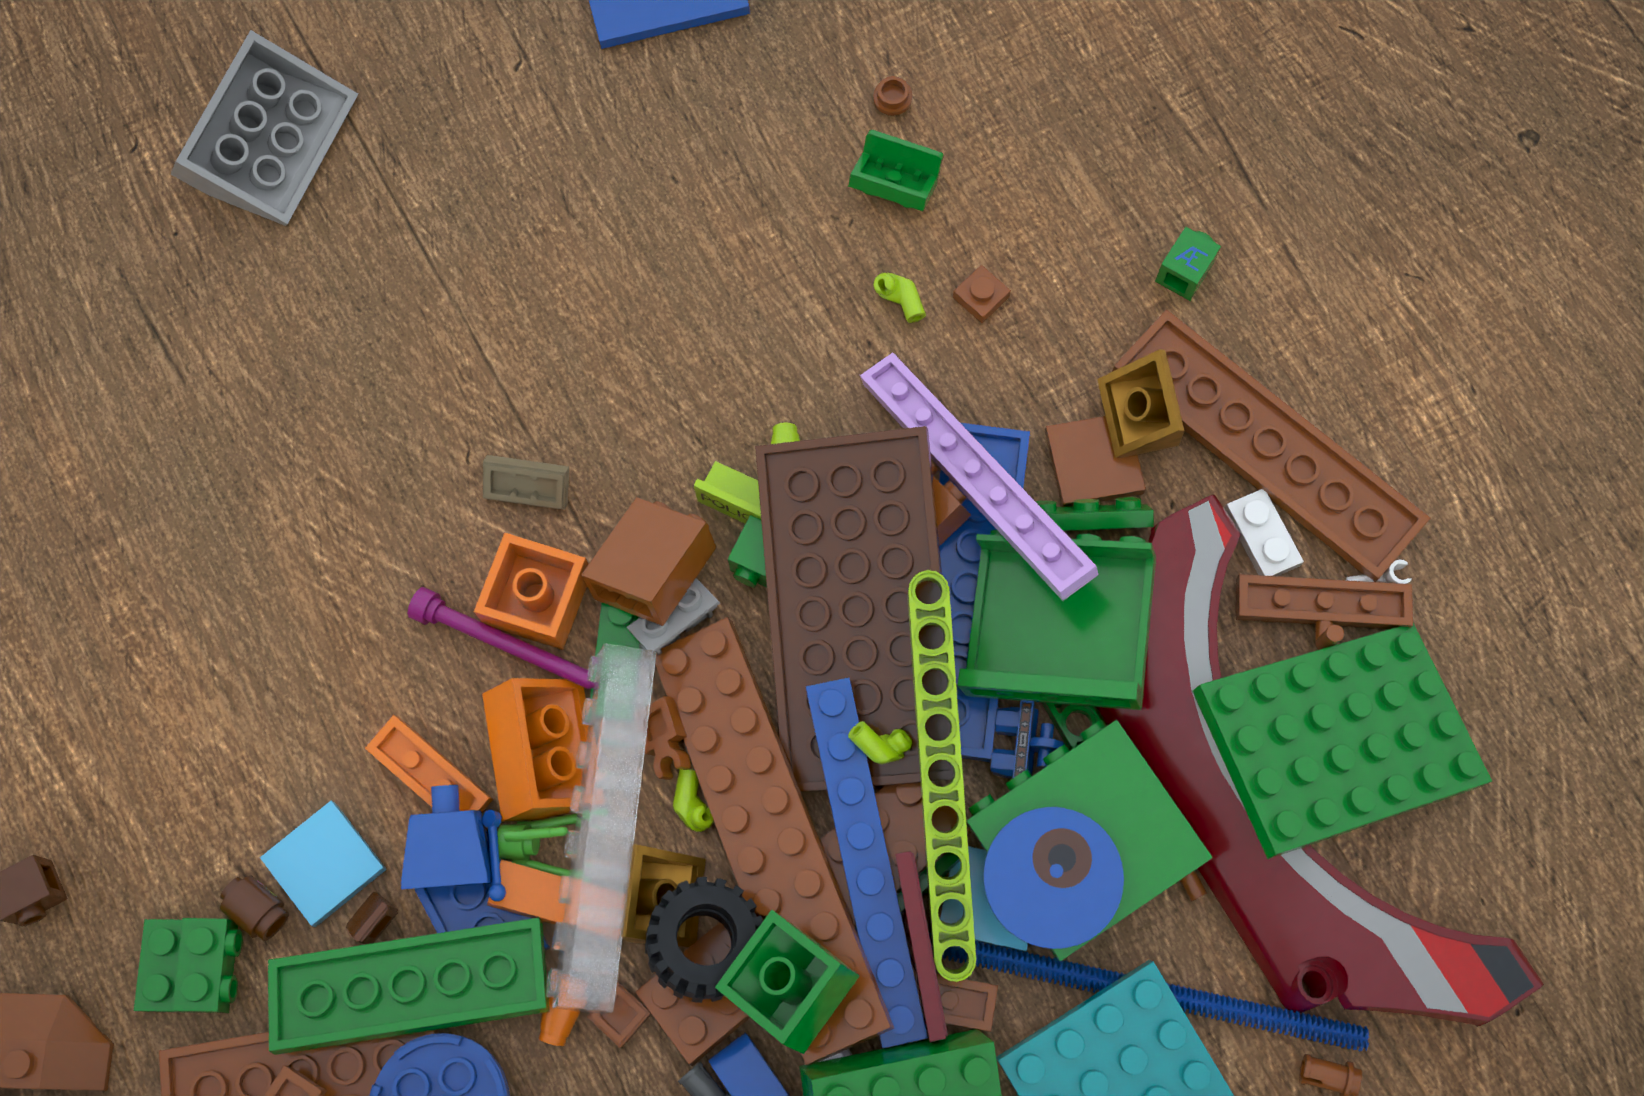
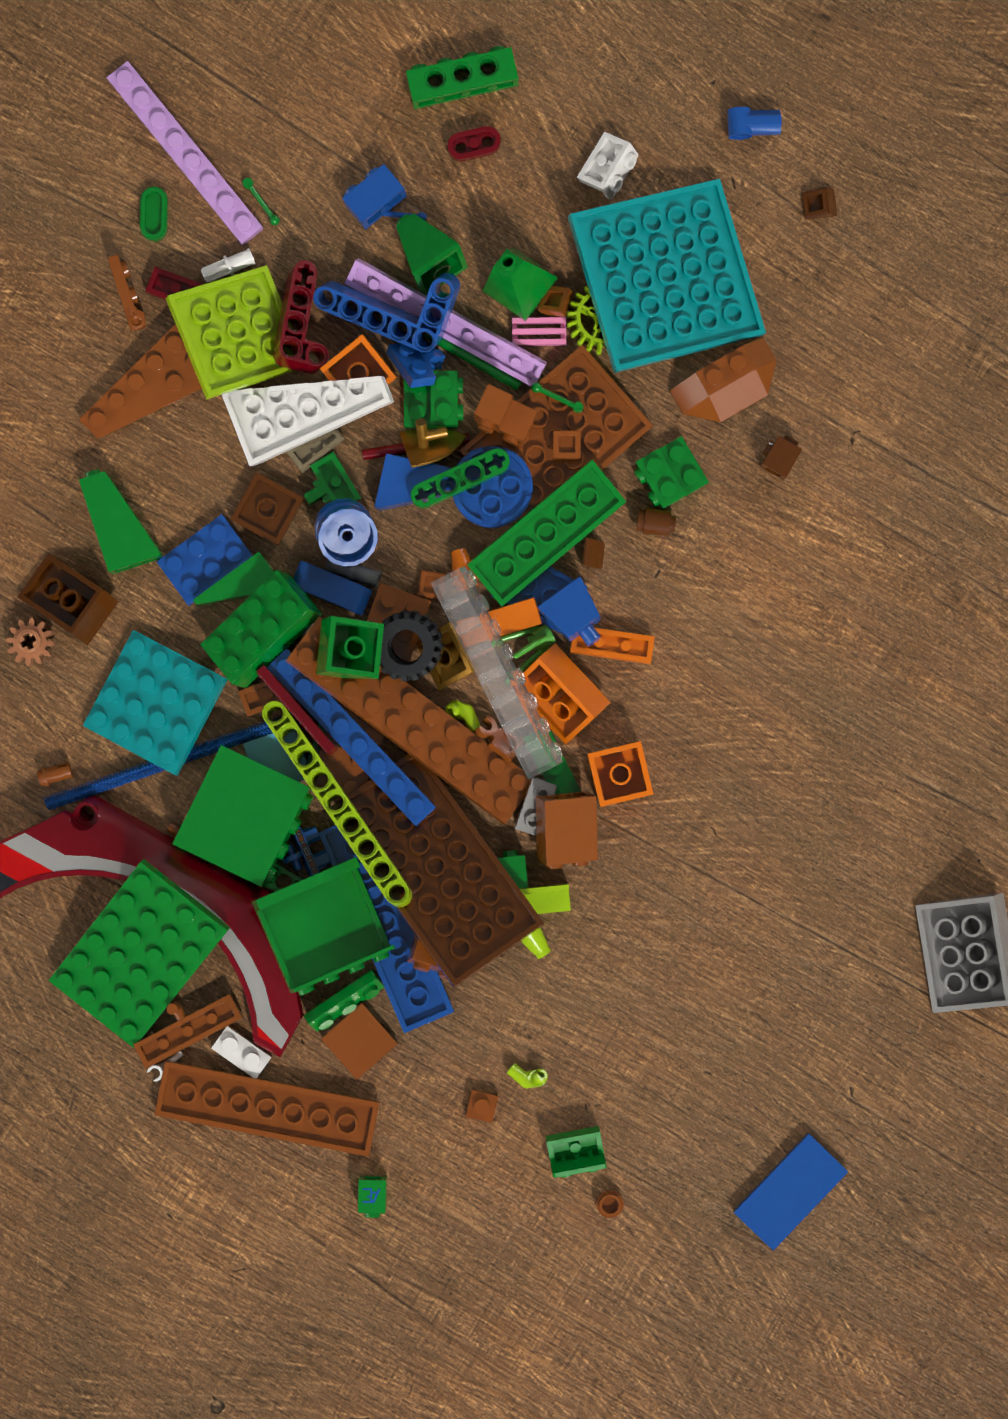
camera: 145 degrees right, 15 degrees up
medium azure tile [260,800,387,927] -> none
magenta piece [407,587,598,689] -> none
blue hinge [482,810,506,901] -> none
dark tan plate [483,455,569,510] -> none
lime arm [848,721,912,764] -> none
lavender plate [860,352,1098,601] -> none
blue tile [983,807,1124,949] -> none
pearl gold slope [1097,349,1185,458] -> none

